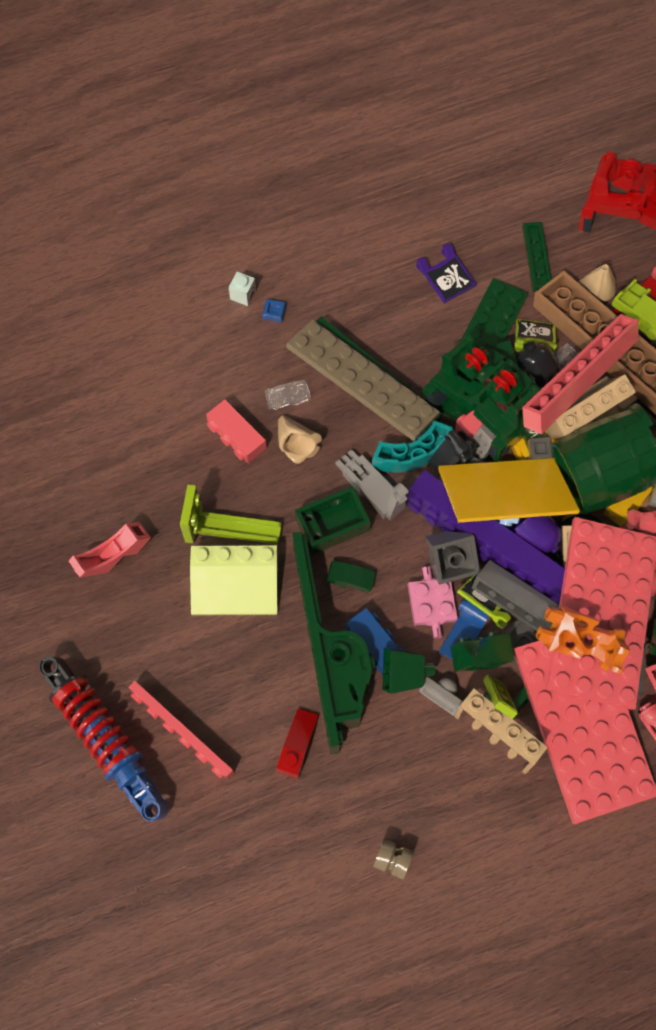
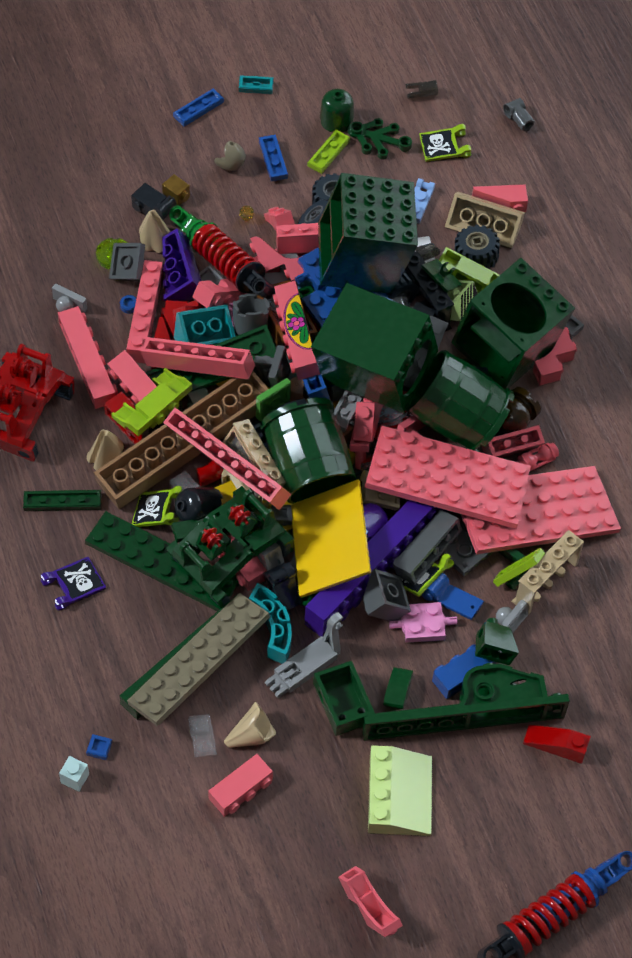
camera: 90 degrees left, 10 degrees down
coral plate [129,681,234,780] -> none
lime bracket [180,485,282,545] -> none
dark green slope [450,631,514,672] -> none
orange hips [536,604,630,674] -> none

